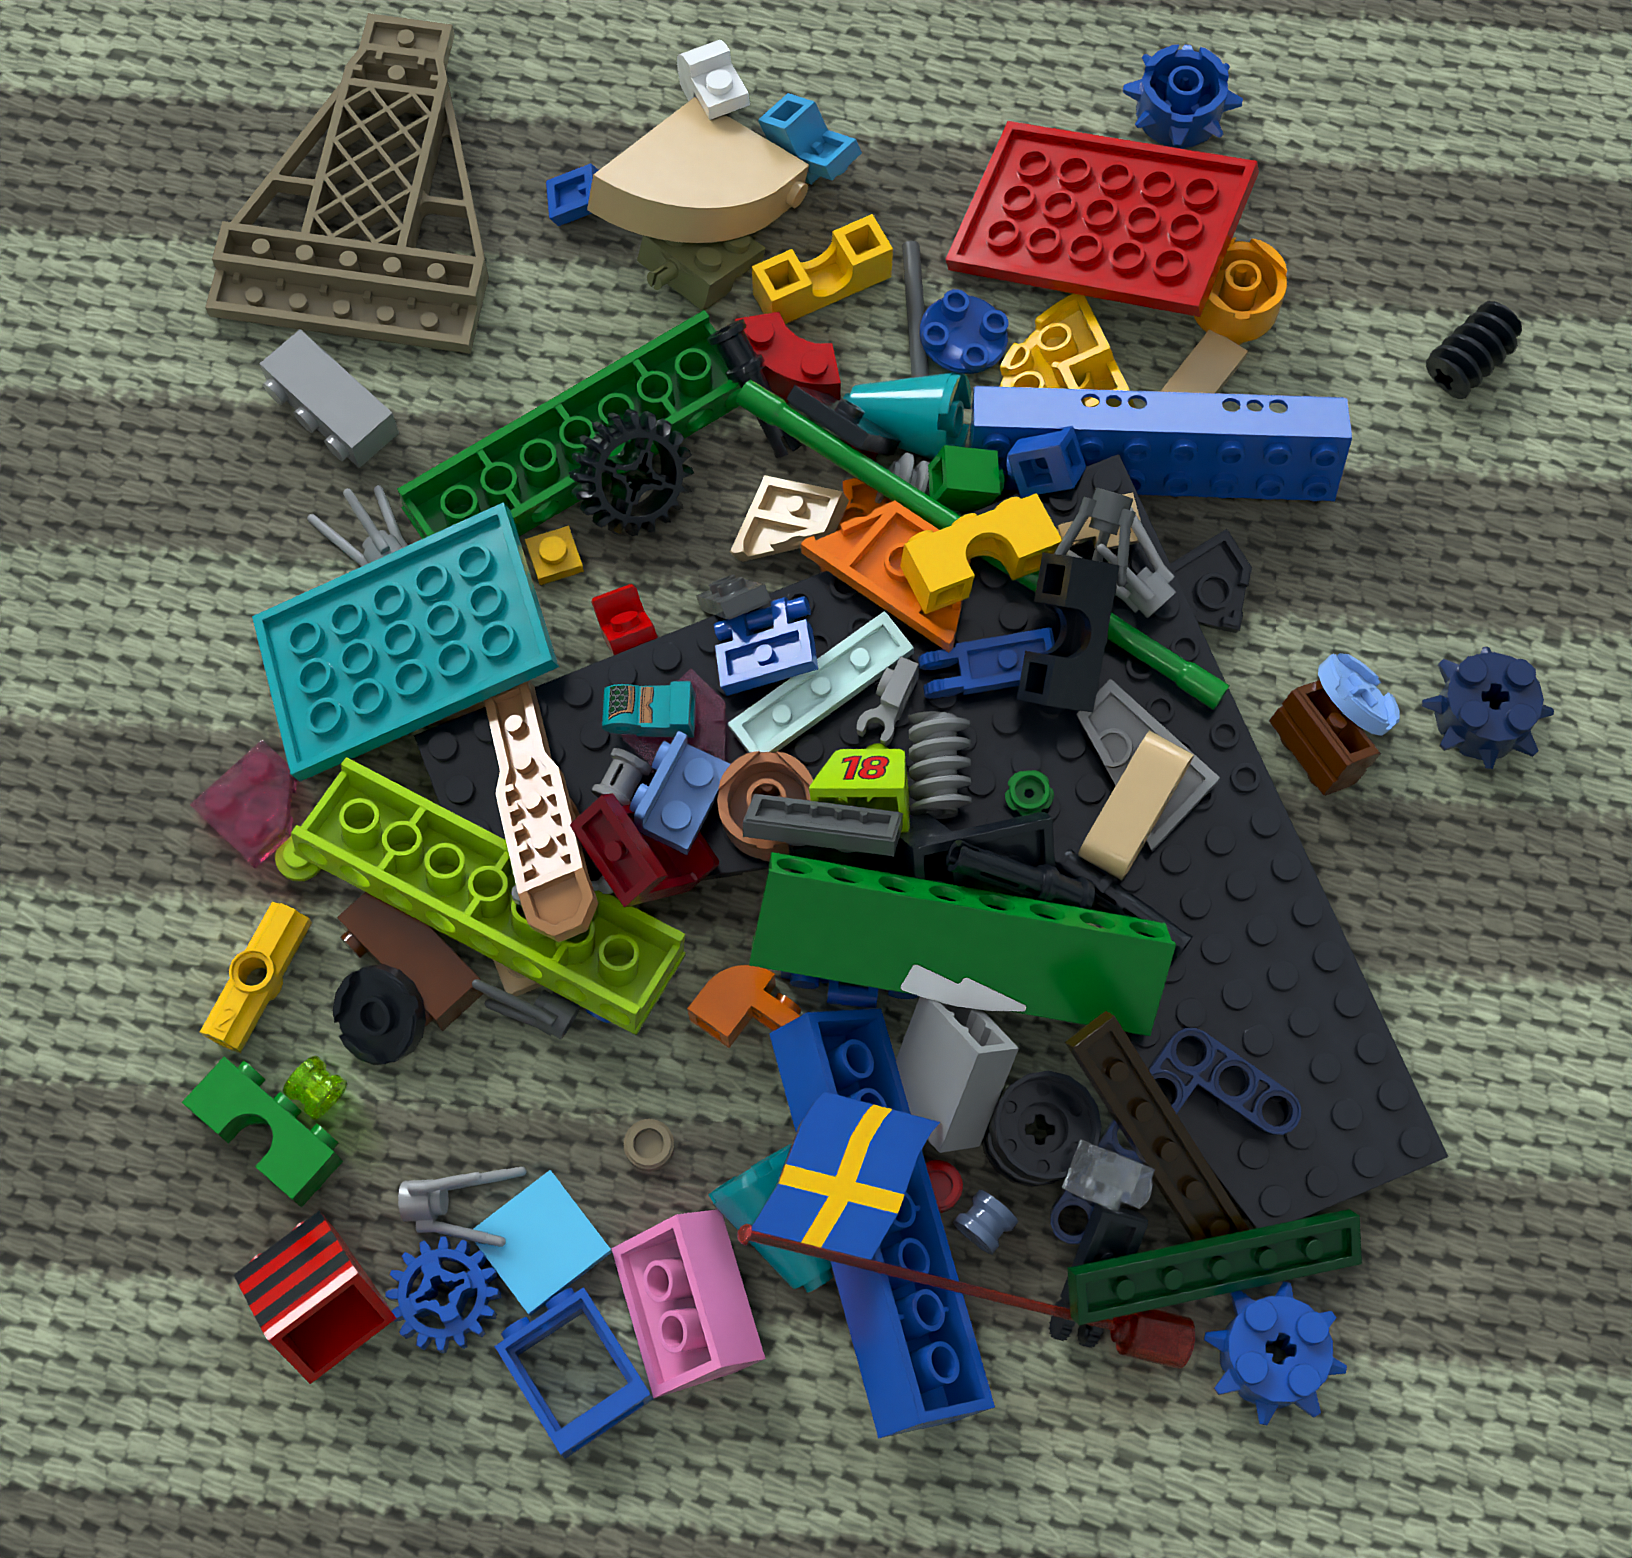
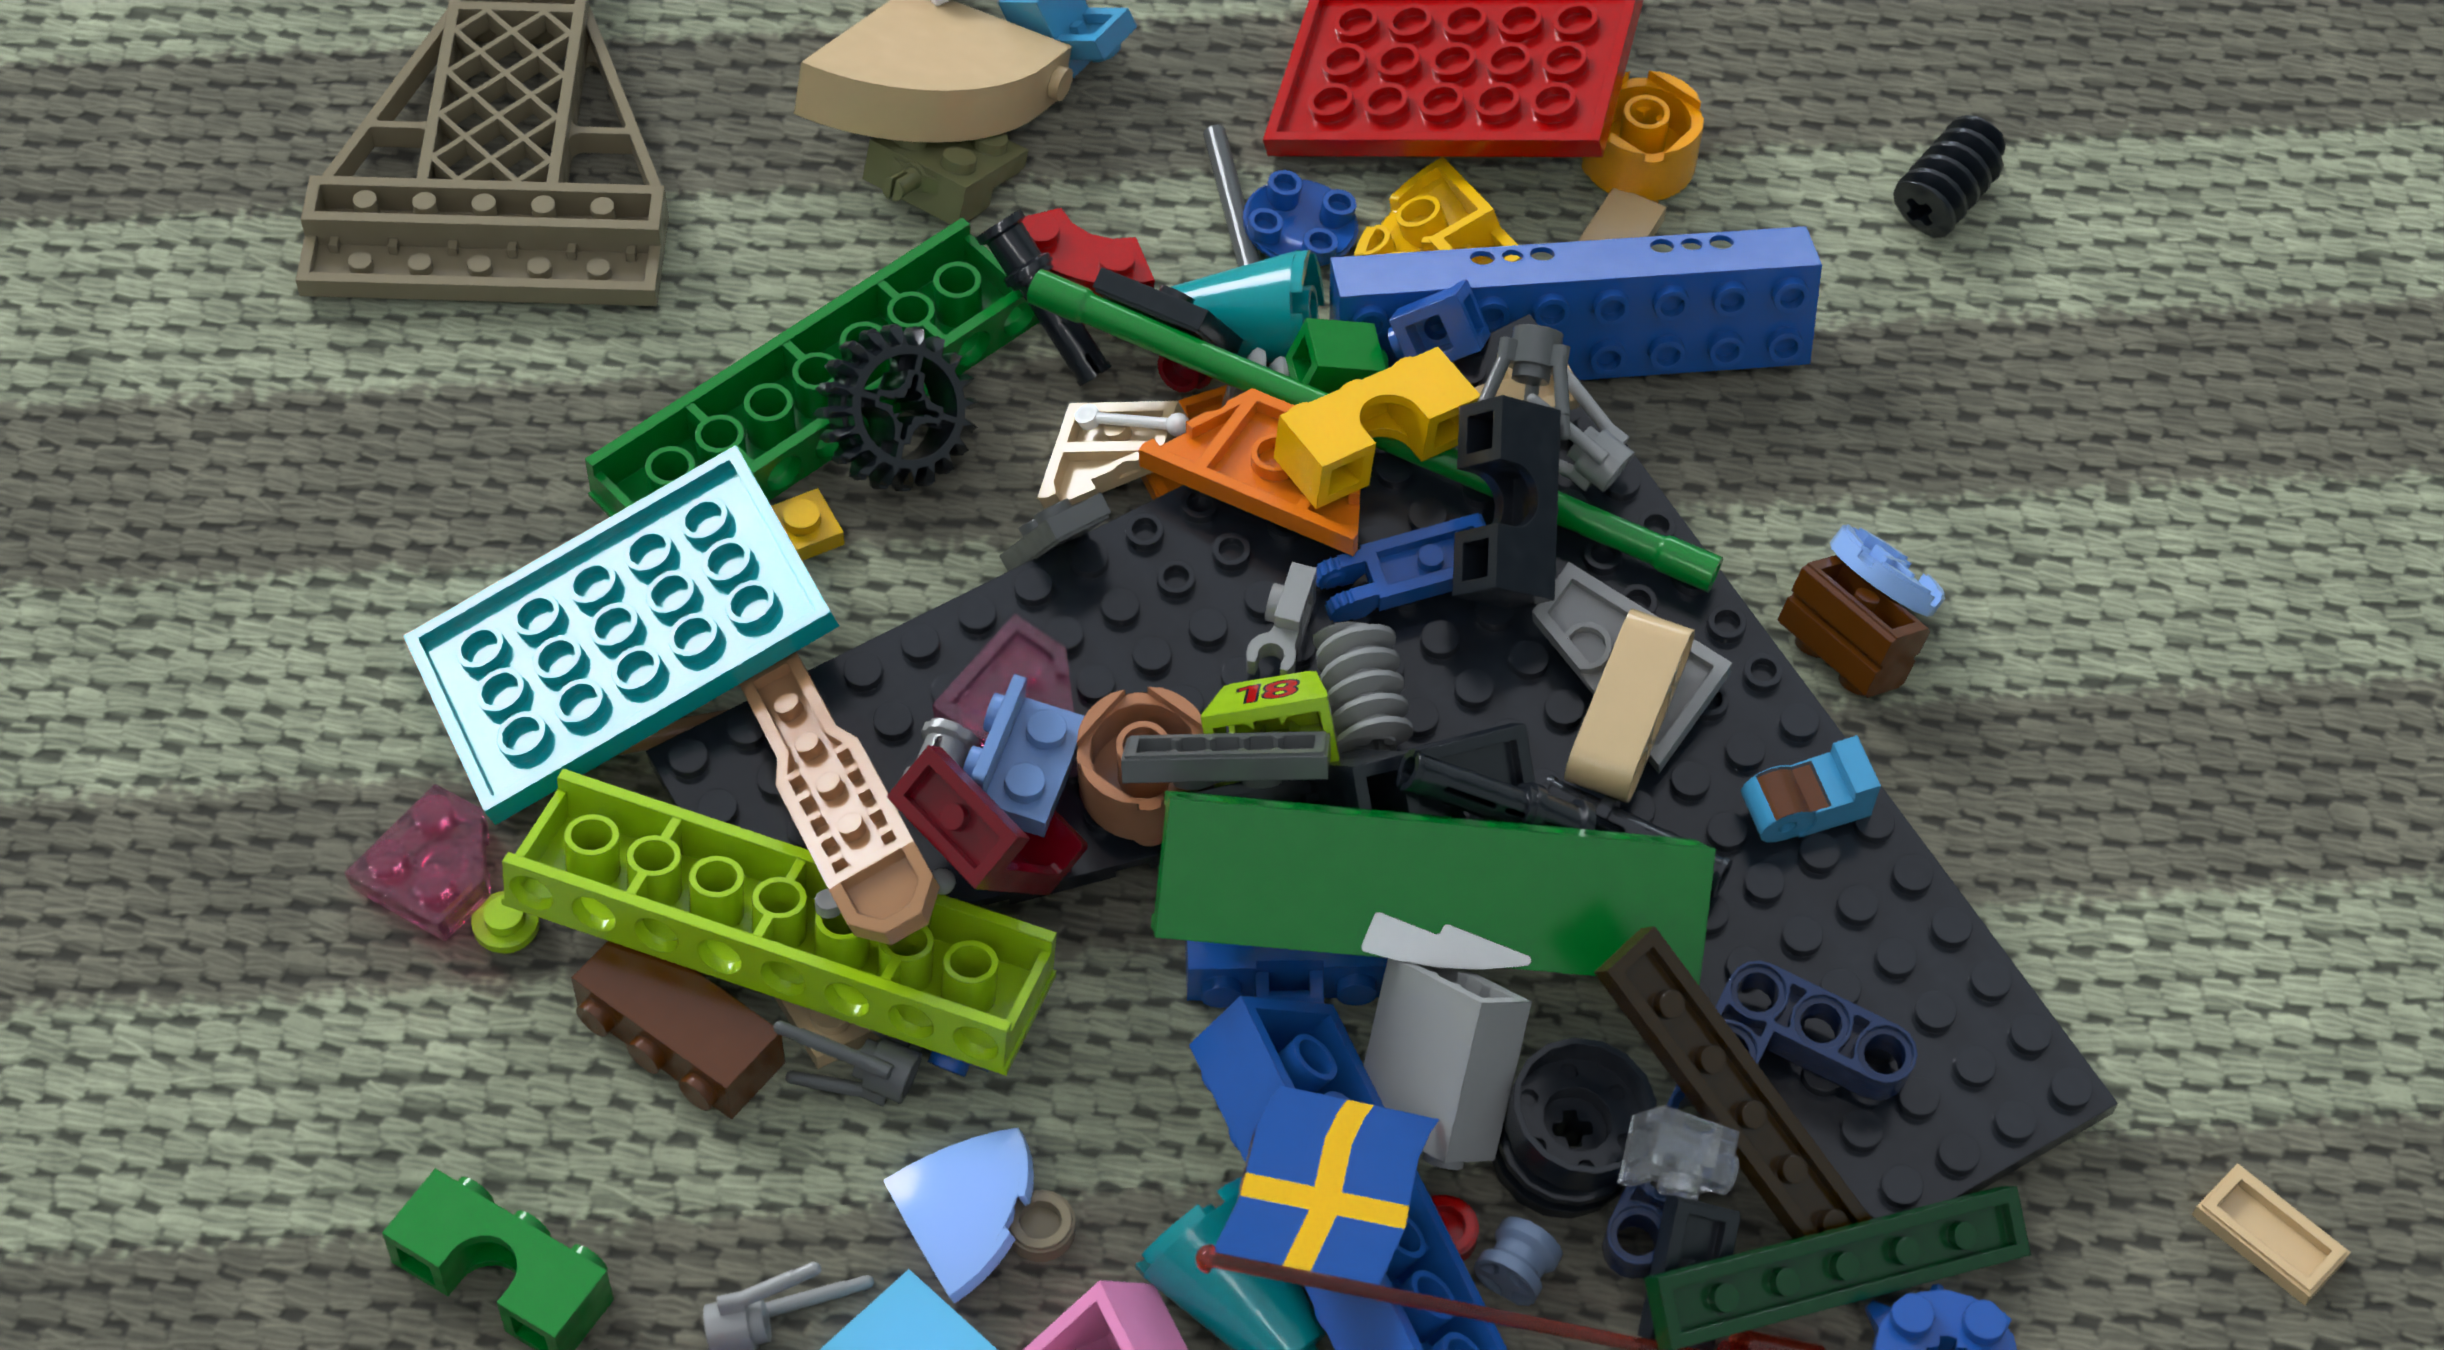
camera: 10 degrees left, 15 degrees down
yellow piece [200,902,312,1053] -> none
light grey brick [259,329,399,468] -> none
clear neon green wheel [282,1055,348,1120] -> none
light grey plant [307,485,408,567] -> none
black tile [332,964,426,1065] -> none
blue bracket [546,163,599,226] -> none
red bracket [591,584,658,656] -> none
teal leg [602,681,696,737] -> none
orange brick [687,965,802,1048] -> none
blue plate [714,596,819,696] -> none
light aqua plate [728,611,914,753] -> none
yellow arch [752,214,893,324] -> none
green plate [1005,770,1054,816] -> none
black plate [1170,529,1252,633] -> none
dark blue brick [1422,647,1554,769] -> none
none -> light blue brick [883,1128,1034,1304]
none -> white hinge [1075,404,1189,437]
none -> dark azure leg [1741,735,1881,842]
none -> tan tile [2192,1163,2351,1306]

